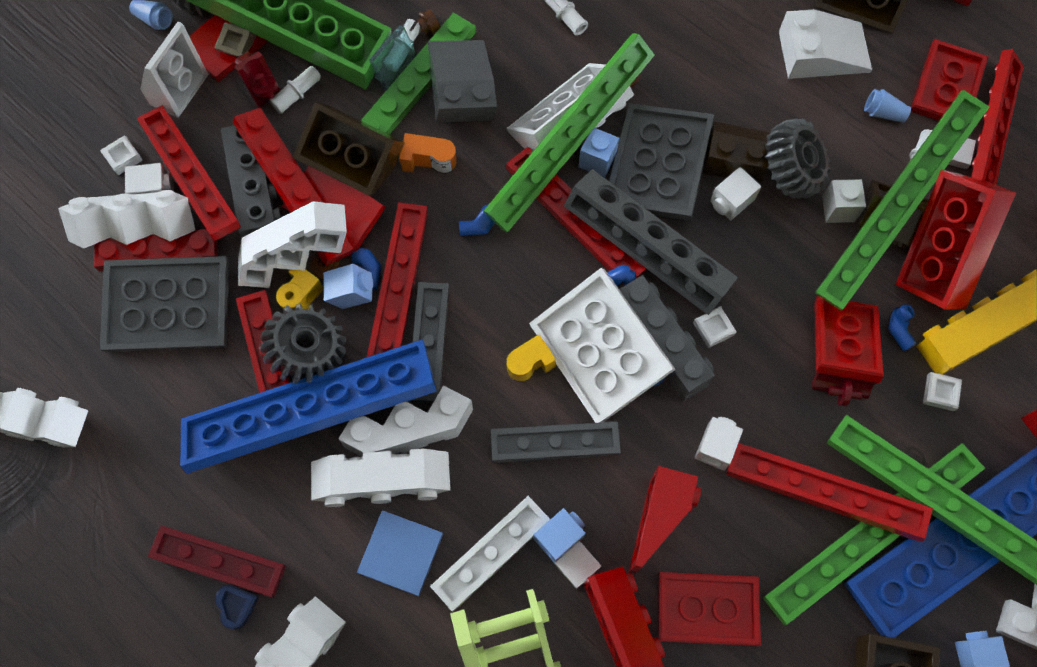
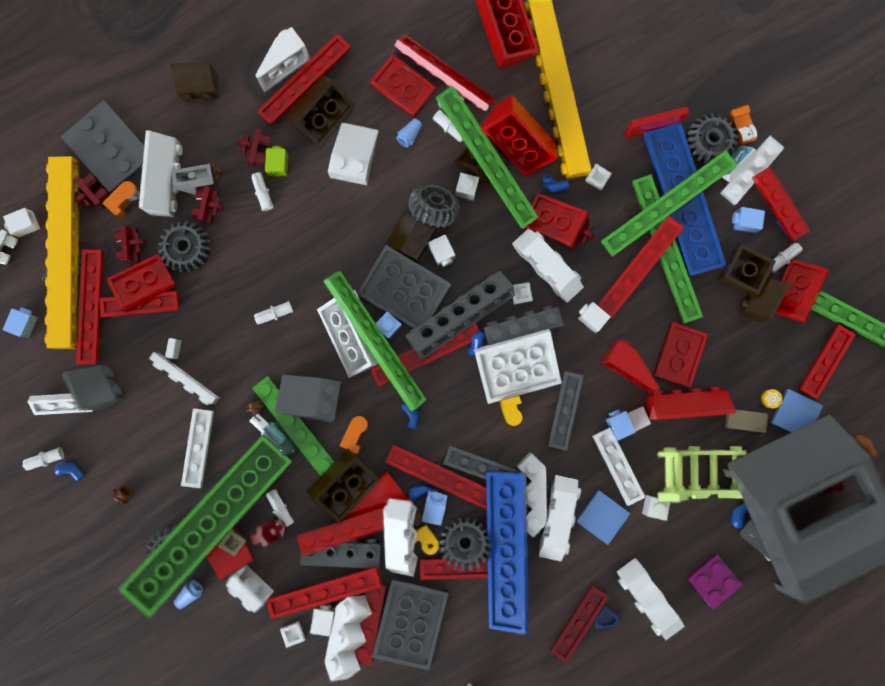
camera: 80 degrees left, 15 degrees up
none -> white brick [512,228,584,302]
none -> white brick [642,495,670,521]

